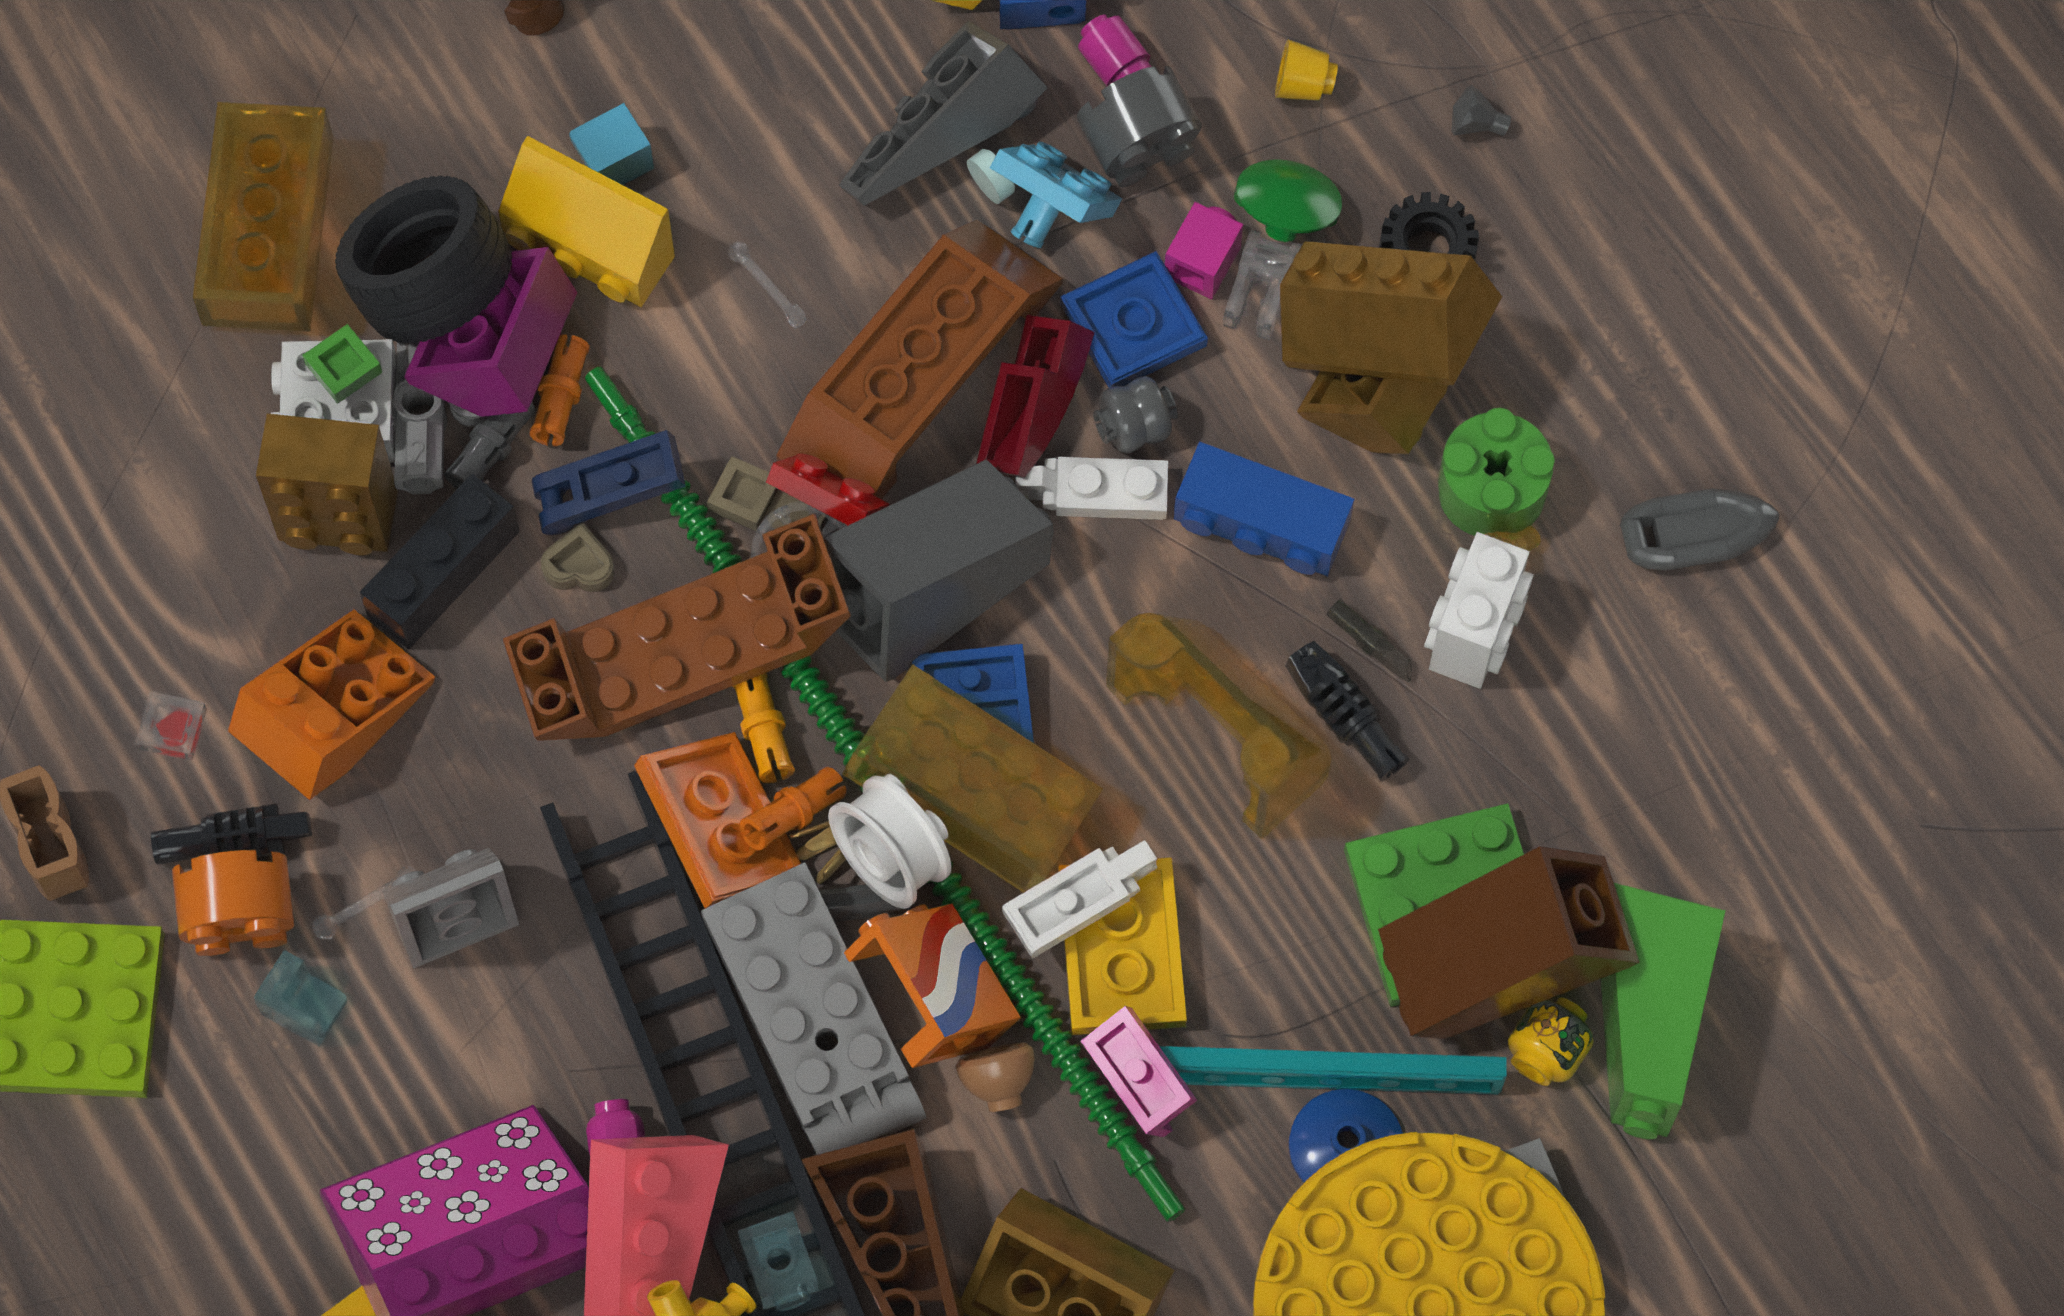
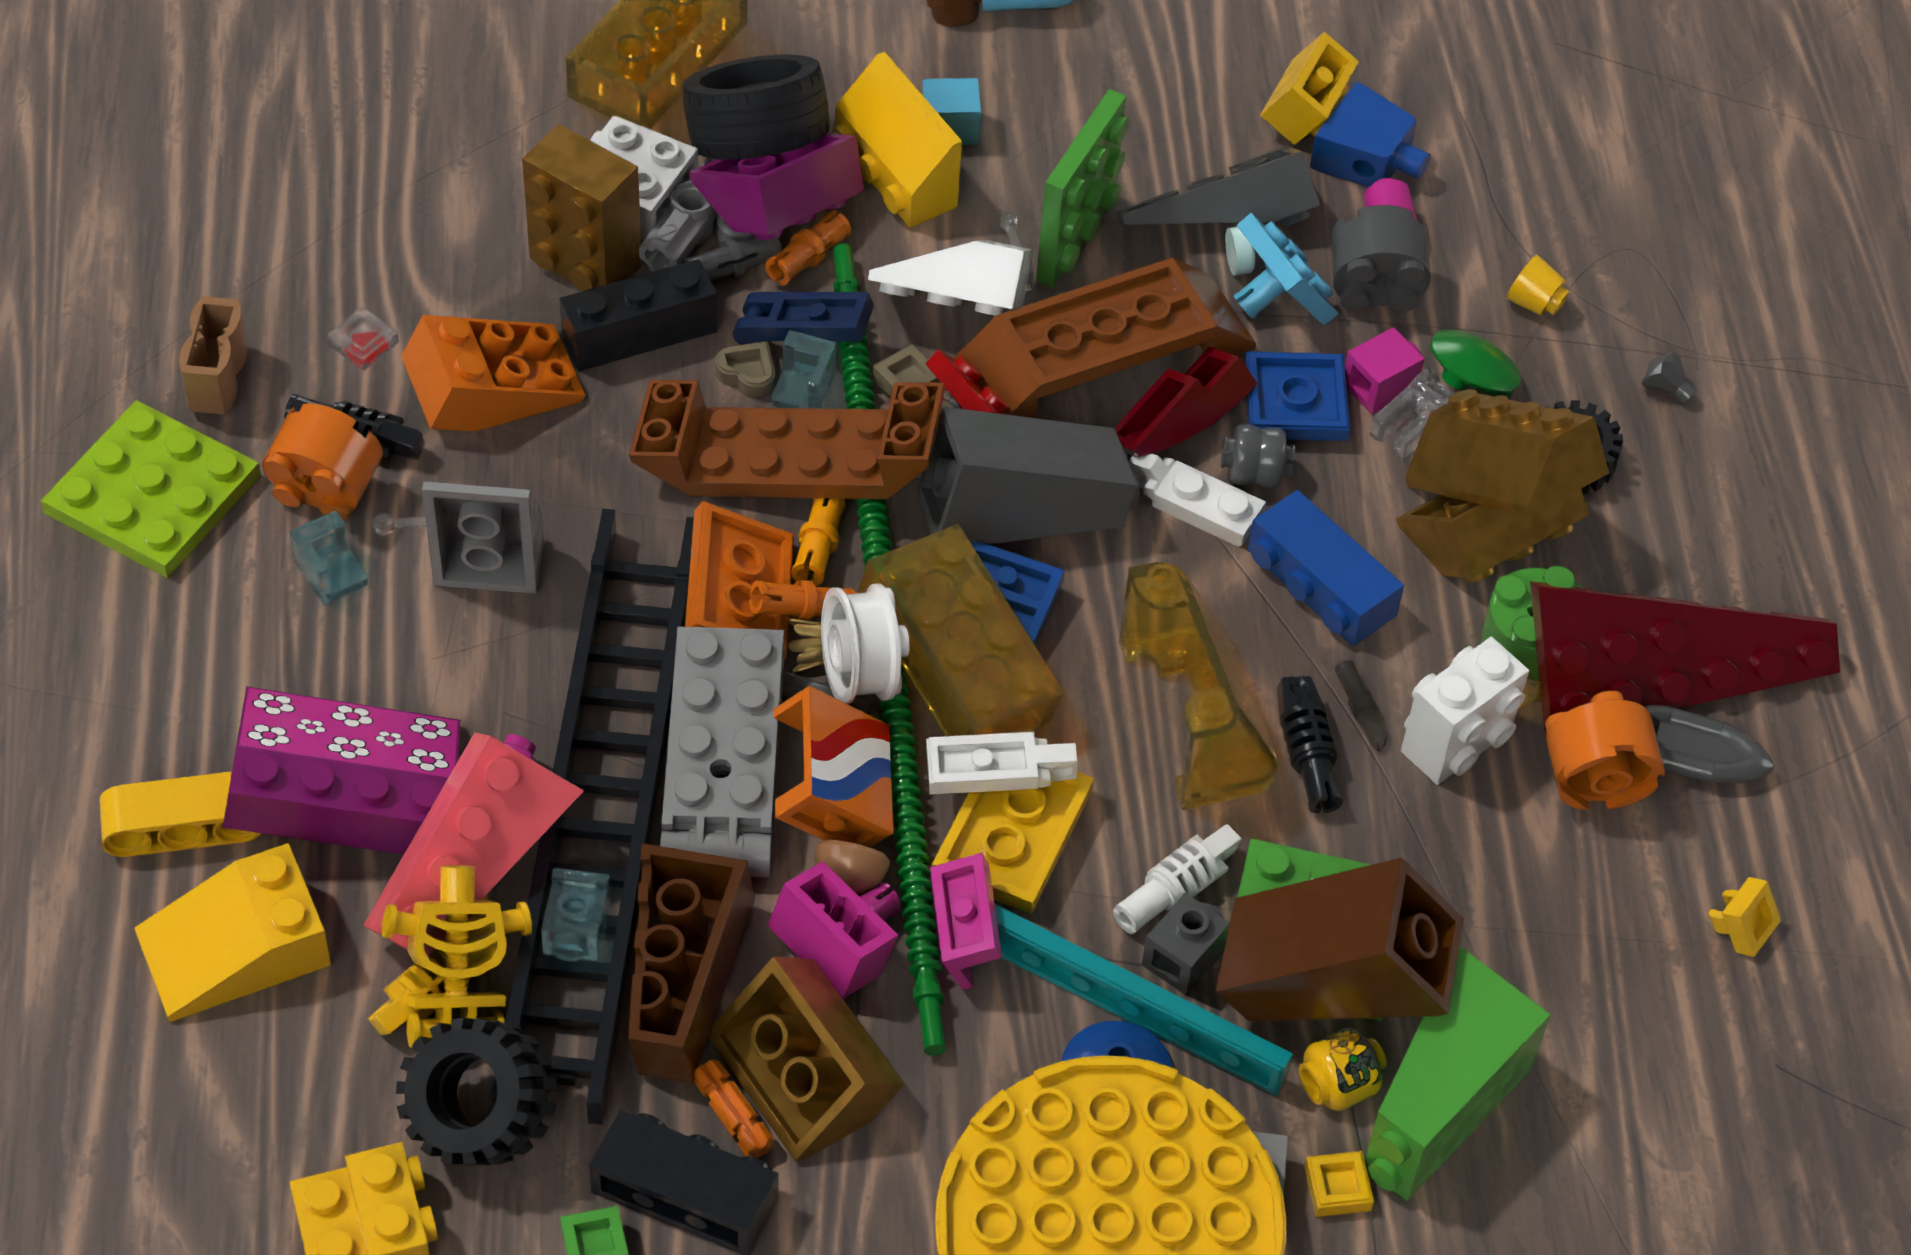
camera: 25 degrees right, 15 degrees down
bright green plate [302,324,383,404] -> none
none -> dark pink brick [767,861,901,999]
none -> clear light blue panel [771,330,836,408]
none -> white slope [868,240,1034,316]
none -> bright green plate [1036,89,1129,288]
none -> white hinge [1113,824,1241,934]
none -> dark grey brick [1142,893,1230,995]
none -> yellow tile [1304,1151,1374,1217]
none -> dark red wing [1530,581,1840,732]
none -> orange brick [1545,691,1665,810]
none -> yellow tile [1708,877,1781,957]

